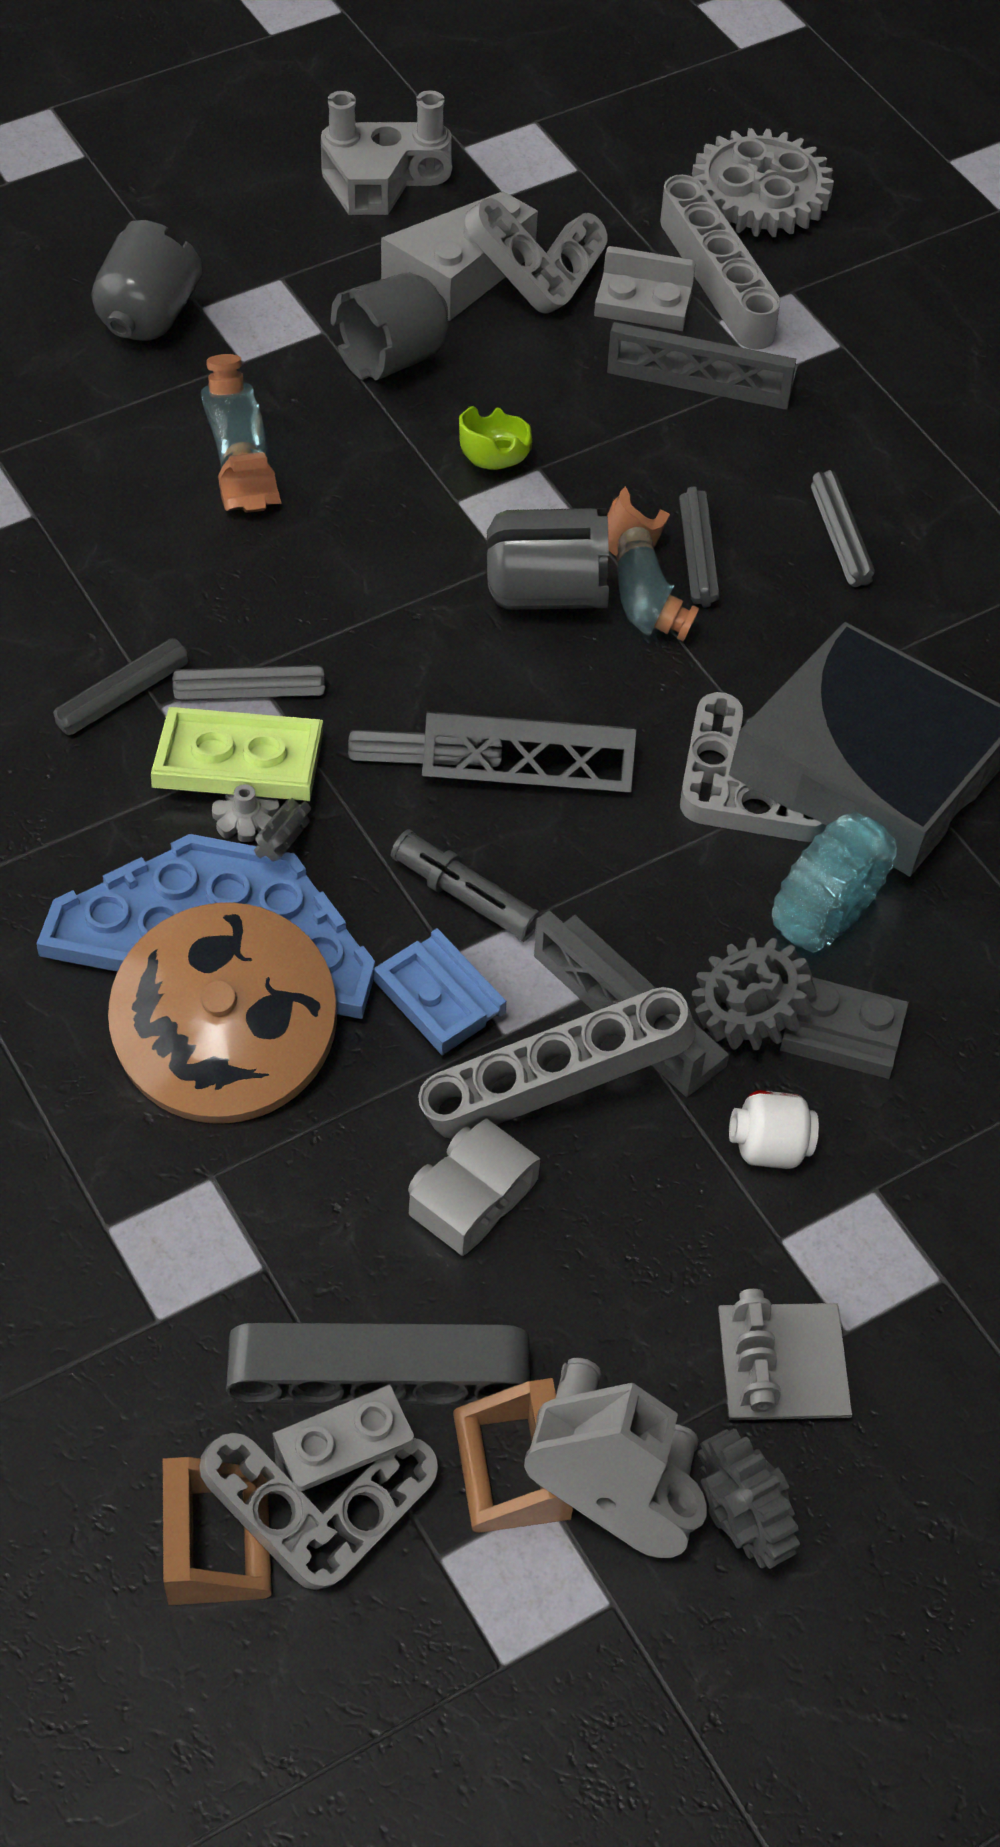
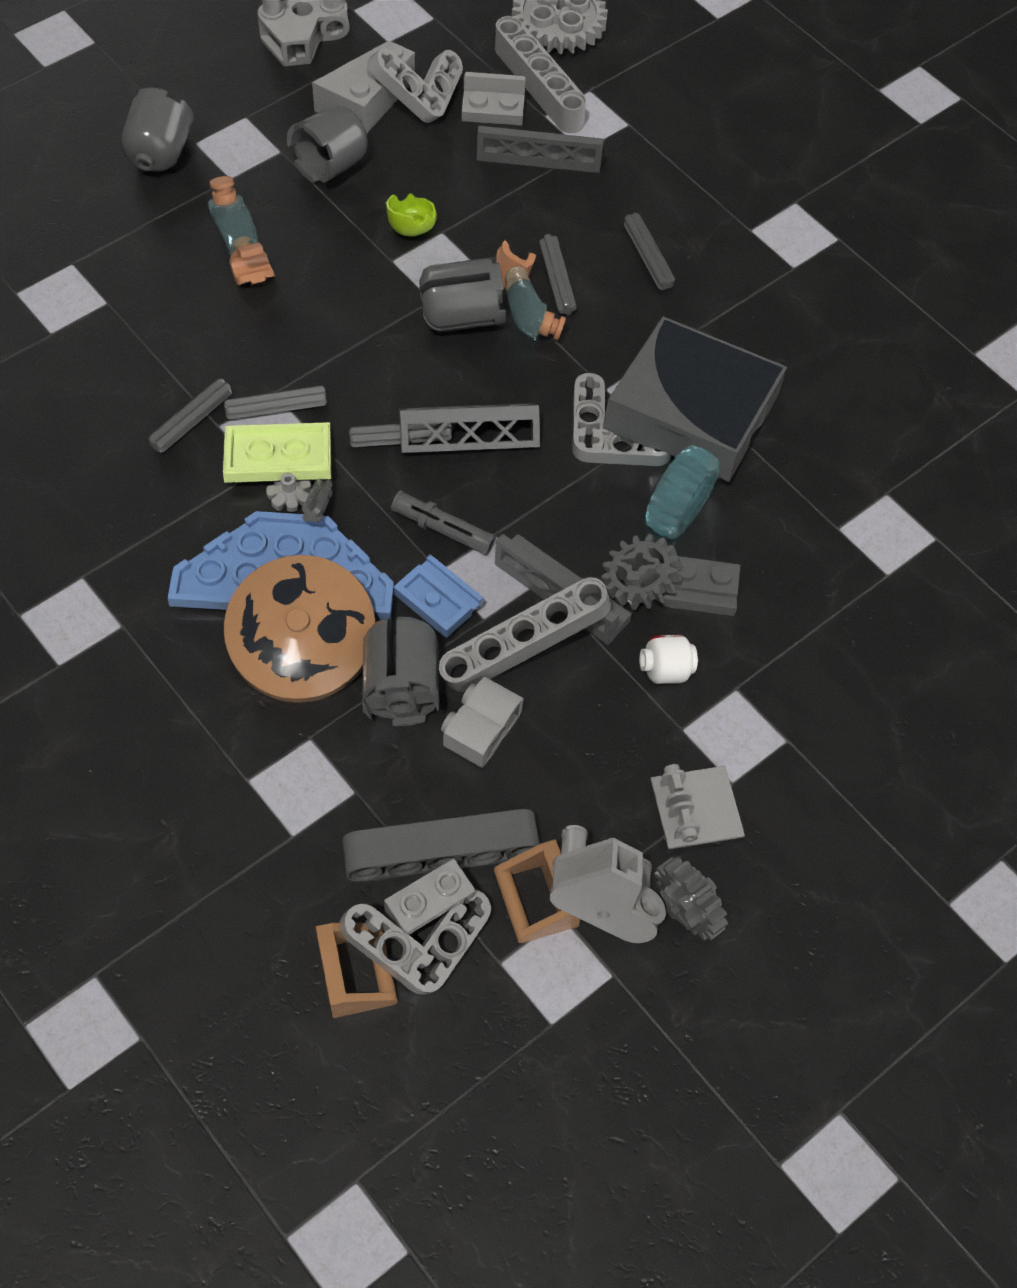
camera: 10 degrees left, 5 degrees up
none -> dark grey cylinder [362,617,439,726]

